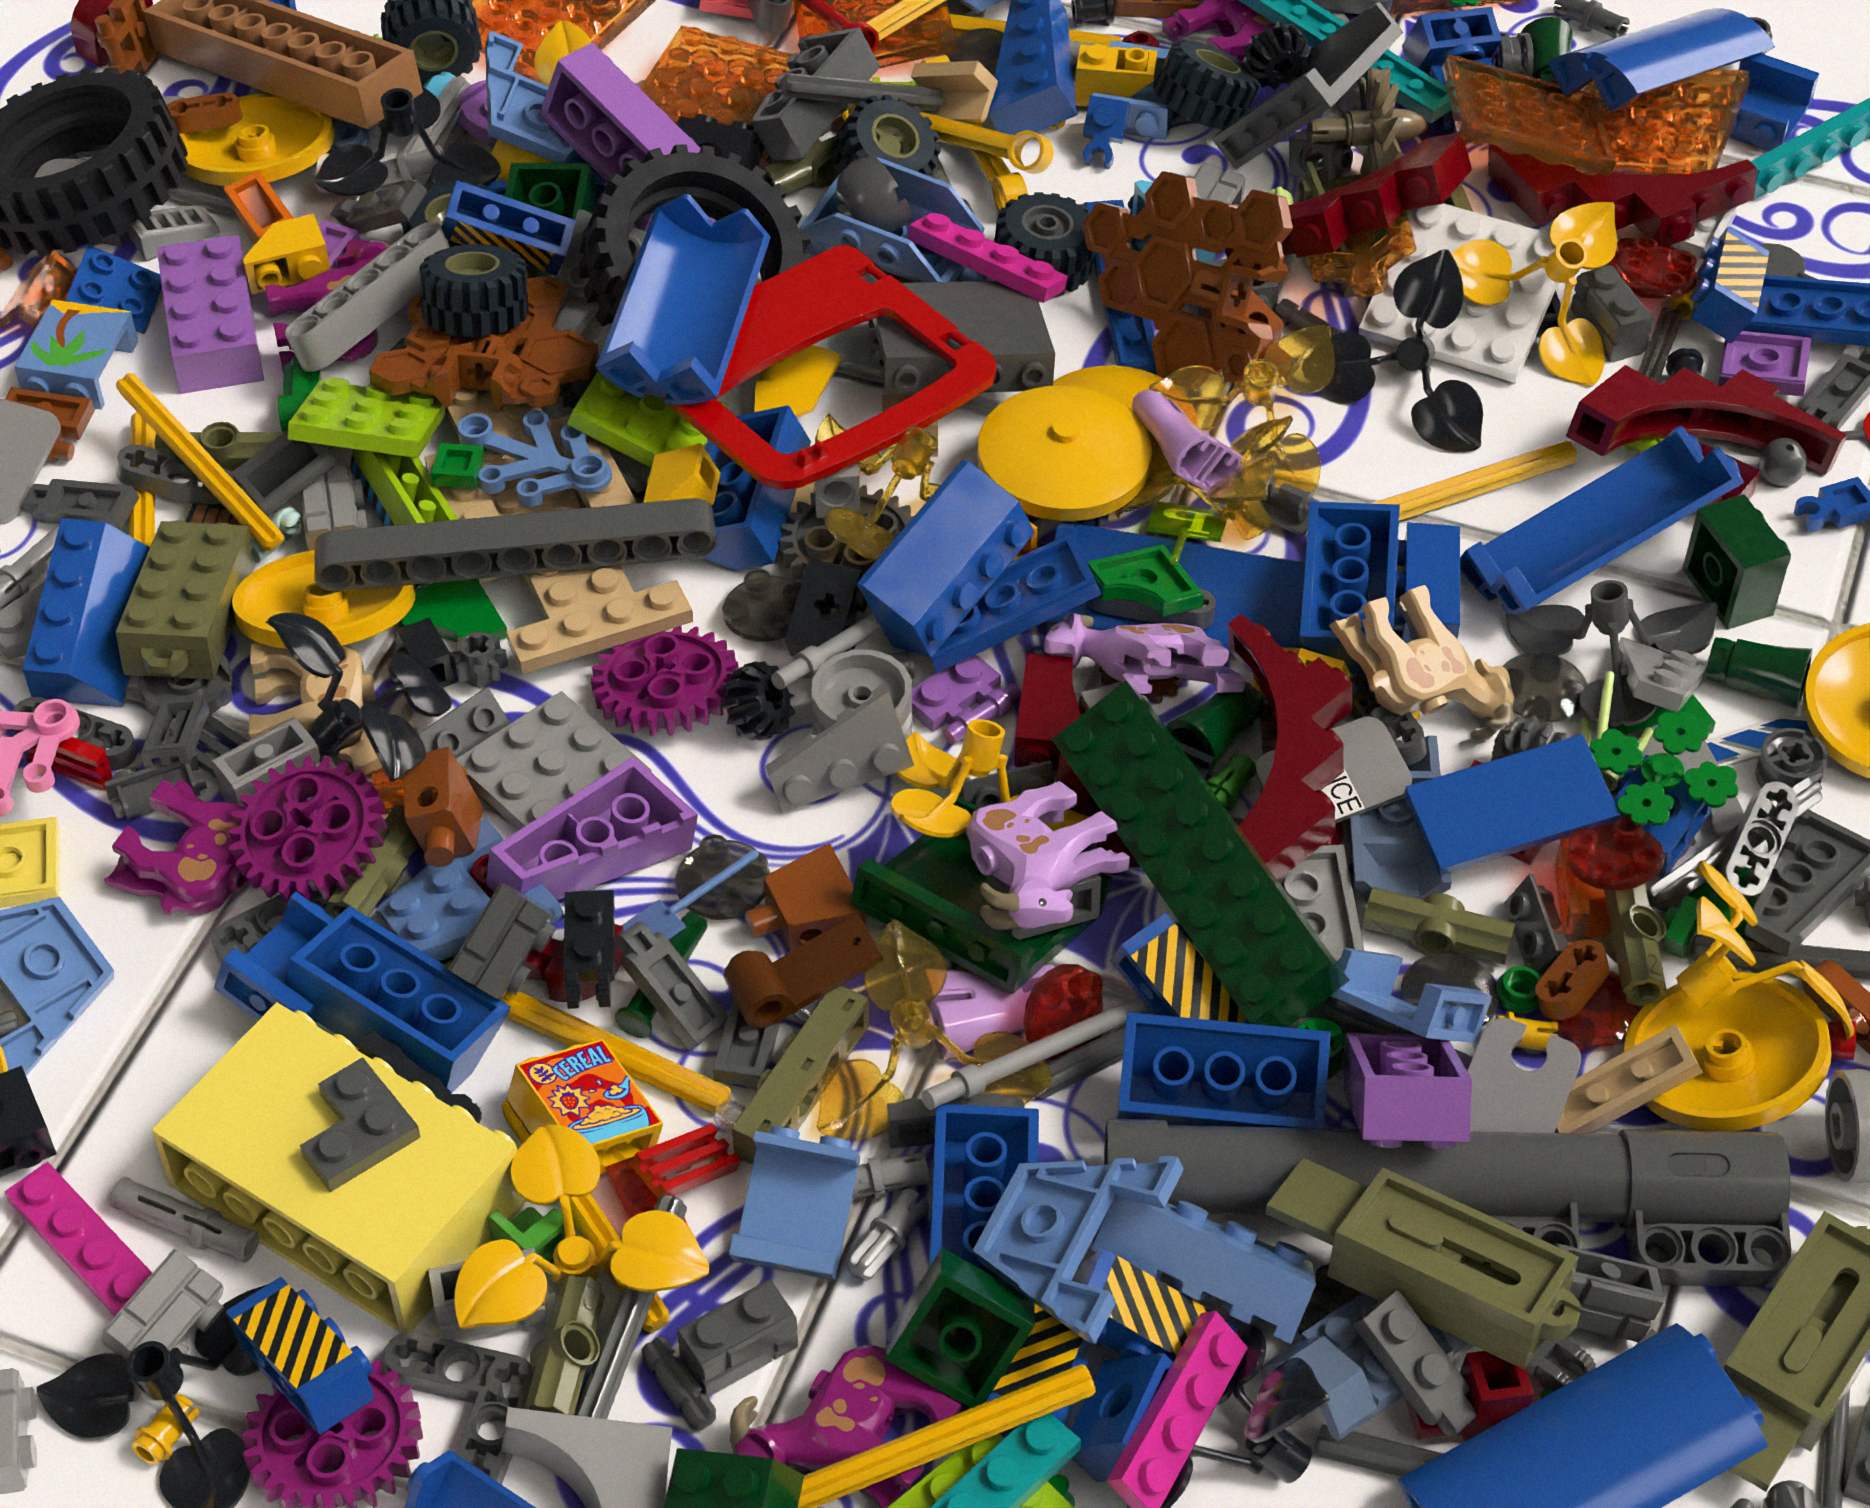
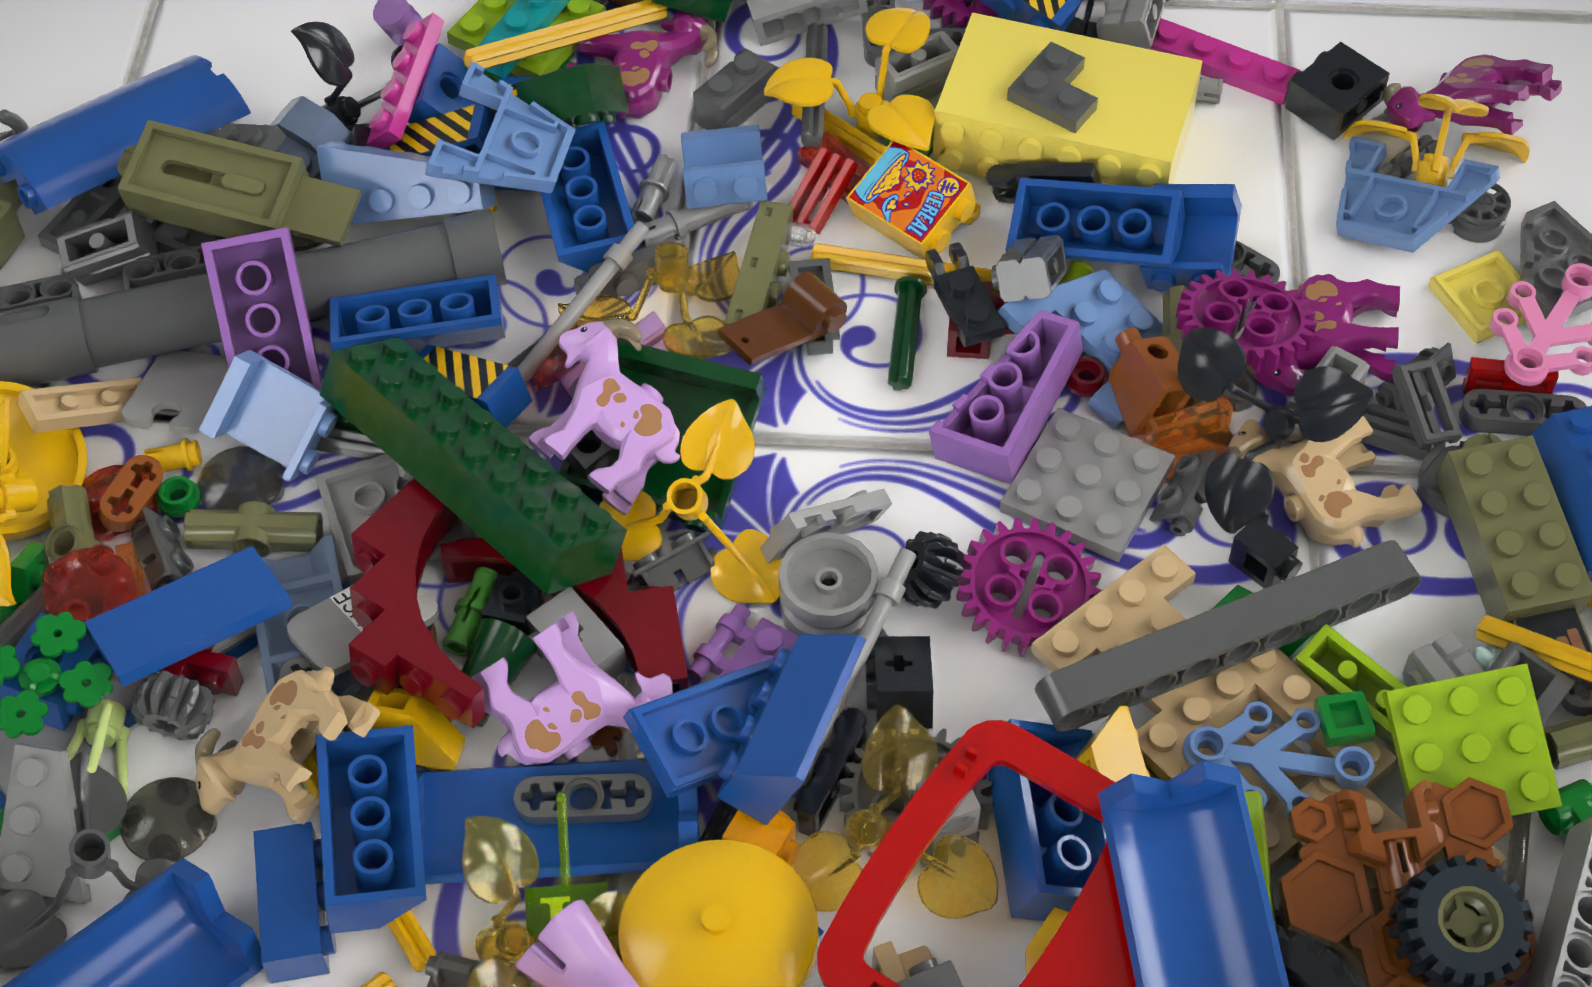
camera: 165 degrees right, 5 degrees up
yellow dish [232,550,416,649] -> none
dark grey gear [450,631,508,688] -> none
olive piece [524,1275,605,1415] -> none
dark grey hinge [615,921,728,1050] -> none
medium blue piece [621,850,759,940] -> none
clear smoke dish [675,834,770,920] -> none
clear smoke dish [722,569,801,642] -> none
dark orange torso [744,844,866,952] -> none
green tile [1087,544,1204,617] -> none

